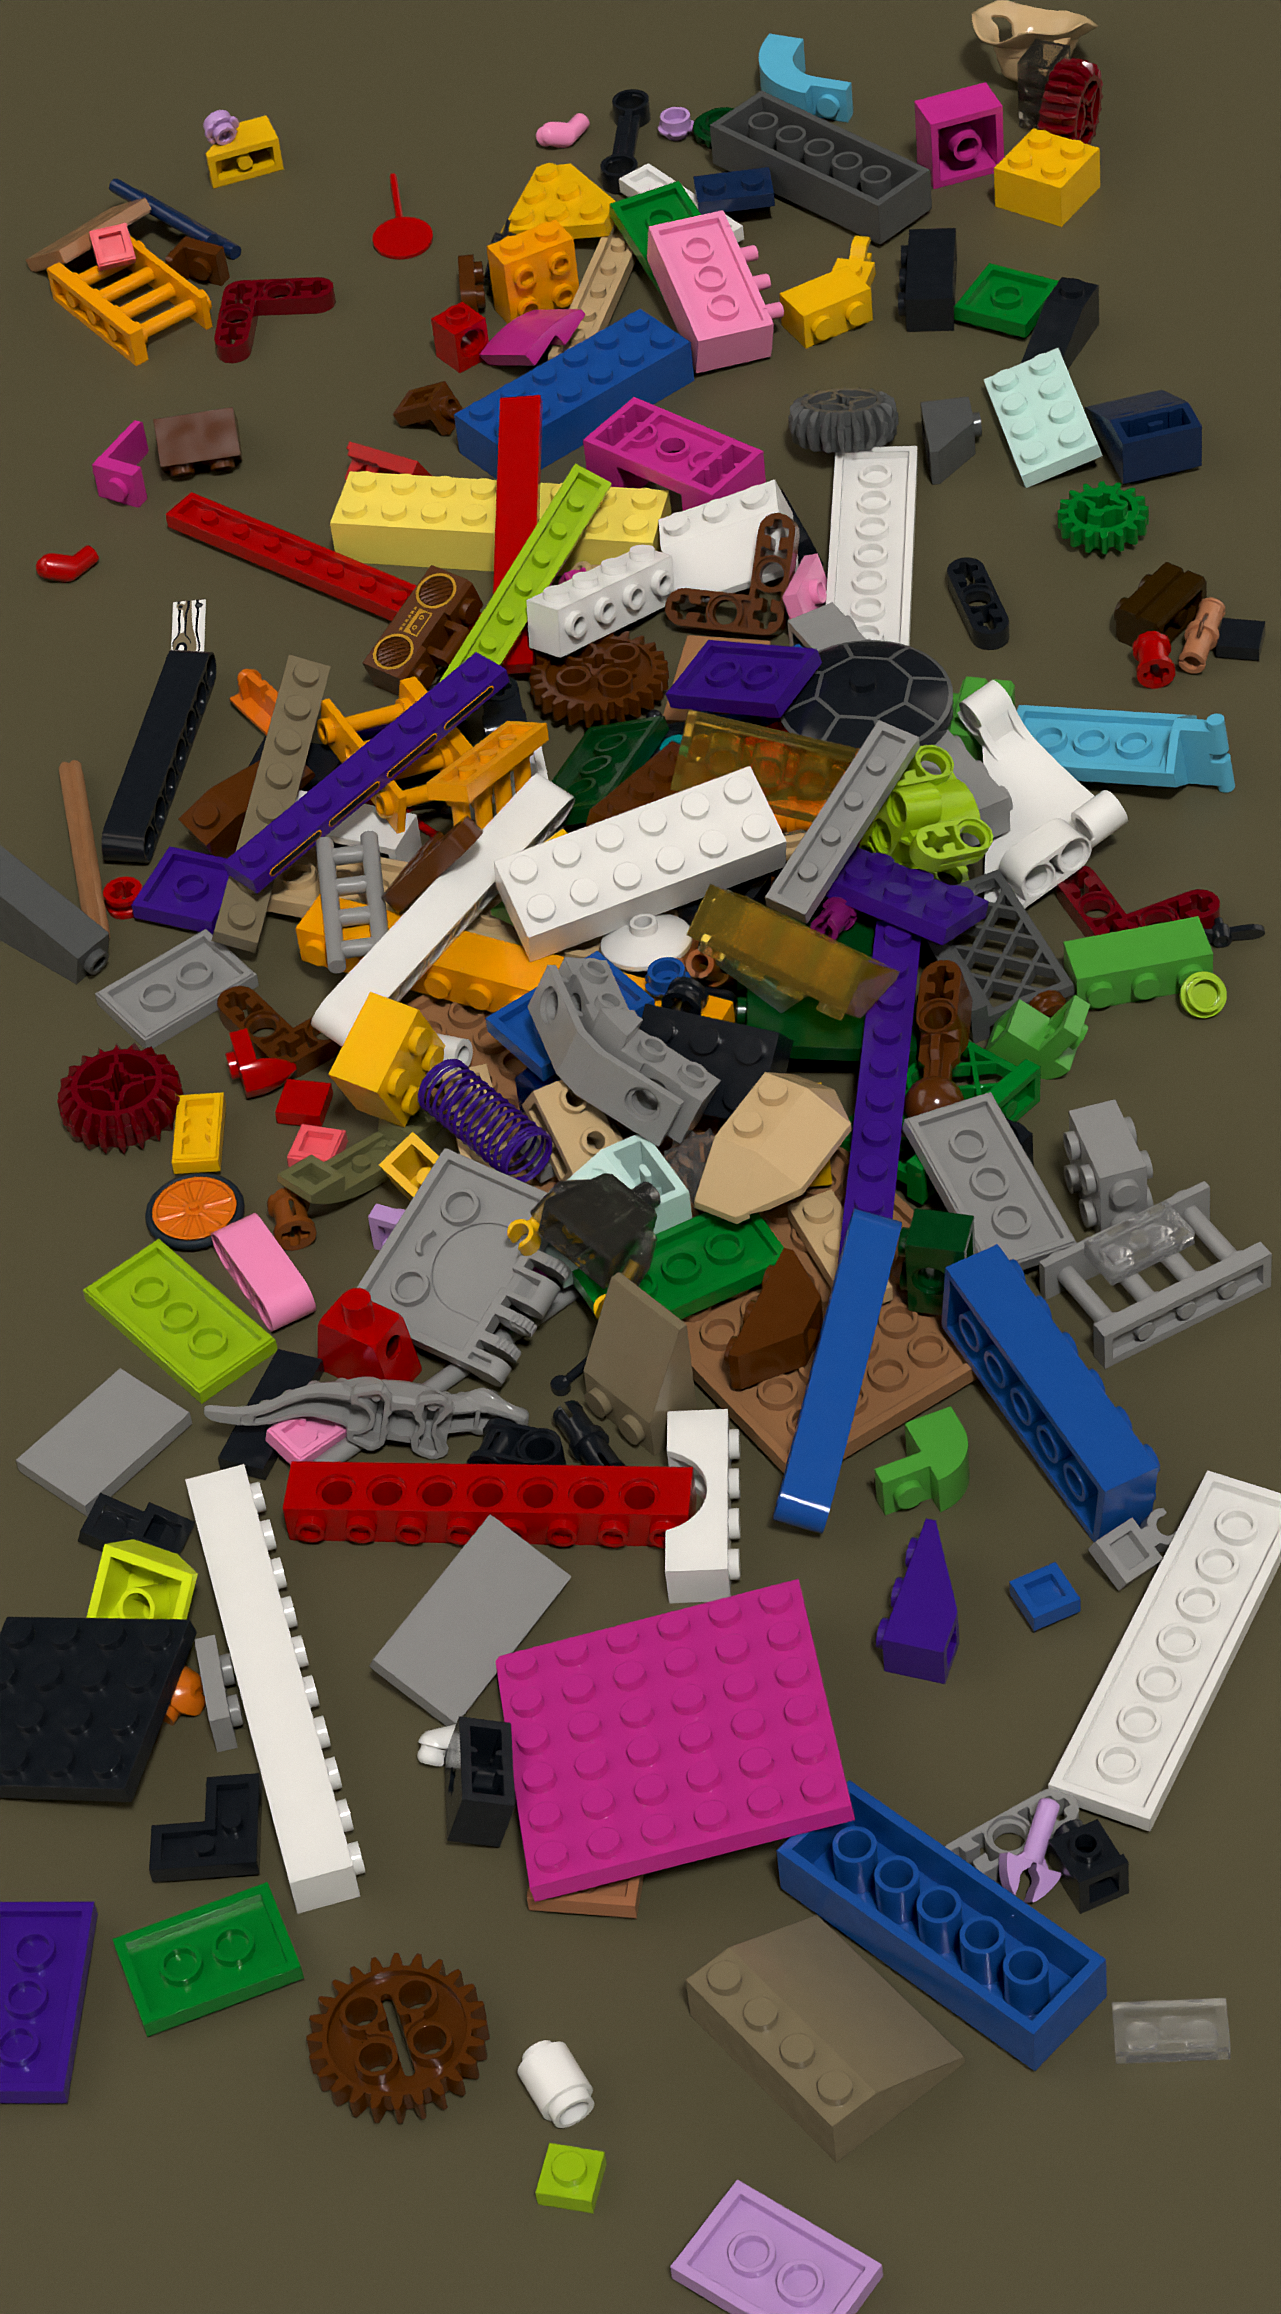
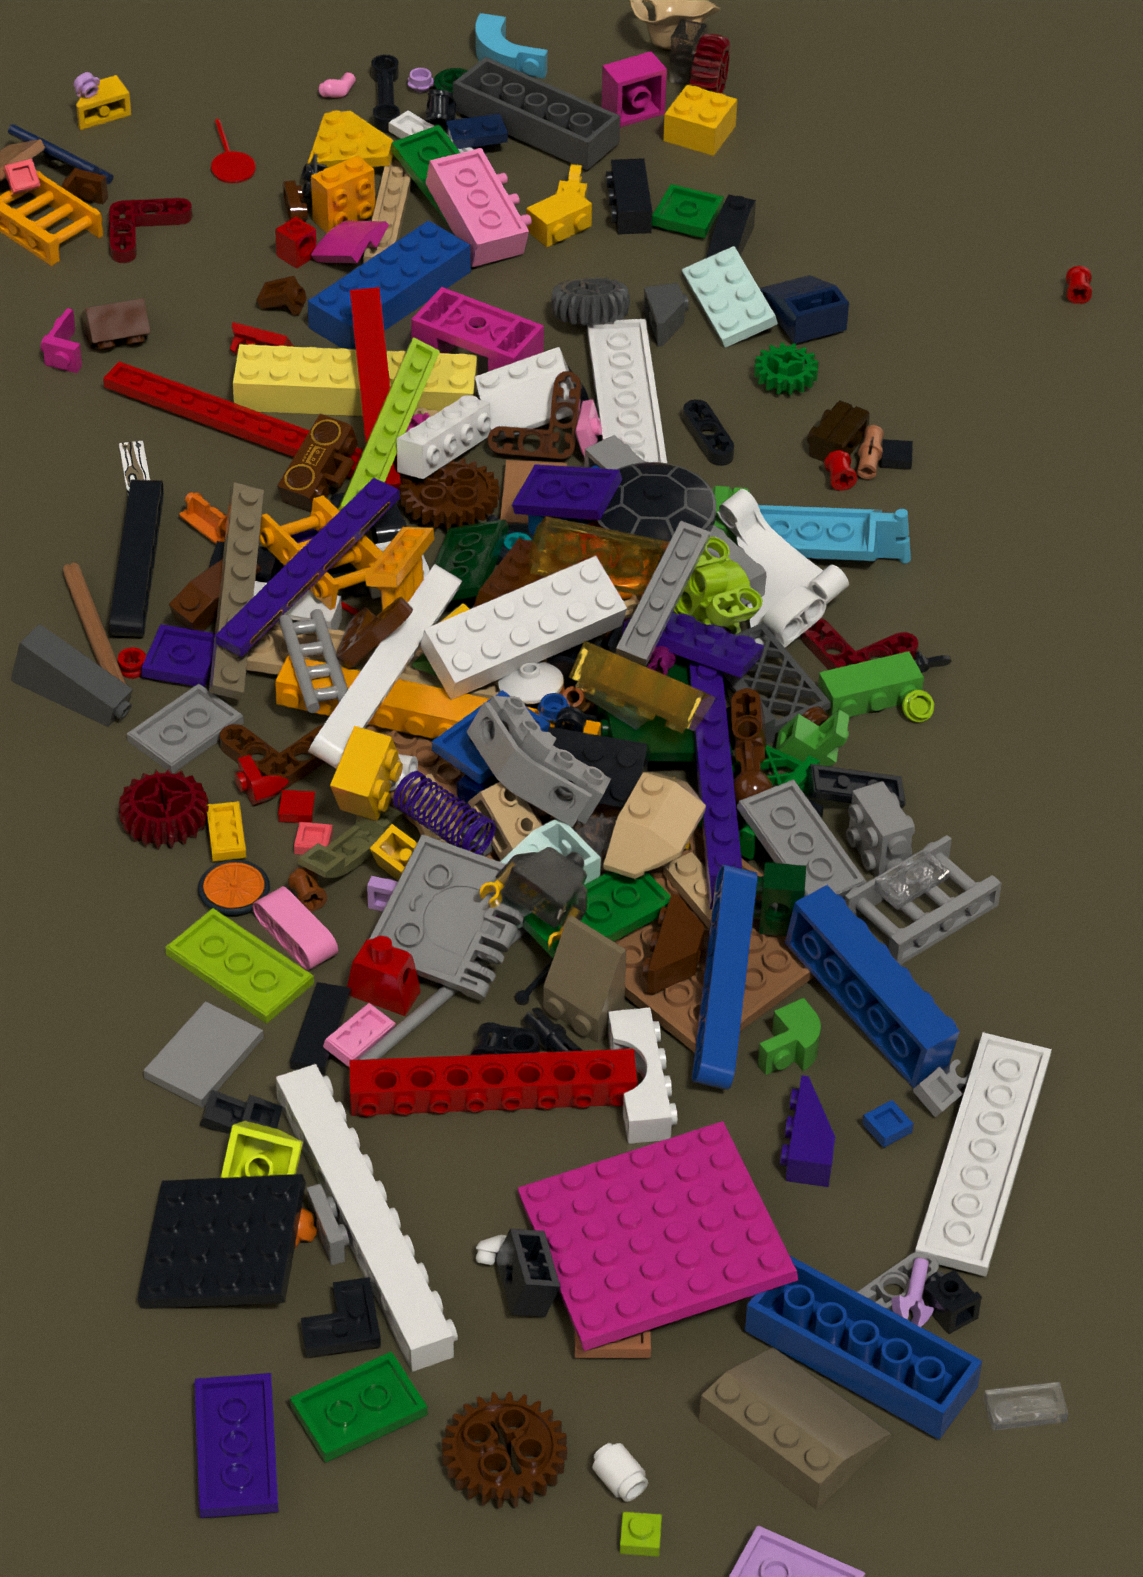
camera: 15 degrees left, 0 degrees up
red arm [36,545,99,583] -> none
light grey animal [204,1377,529,1459] -> none
light grey tile [369,1514,572,1726] -> none
none -> black piece [426,90,456,125]
none -> black tile [806,764,906,809]

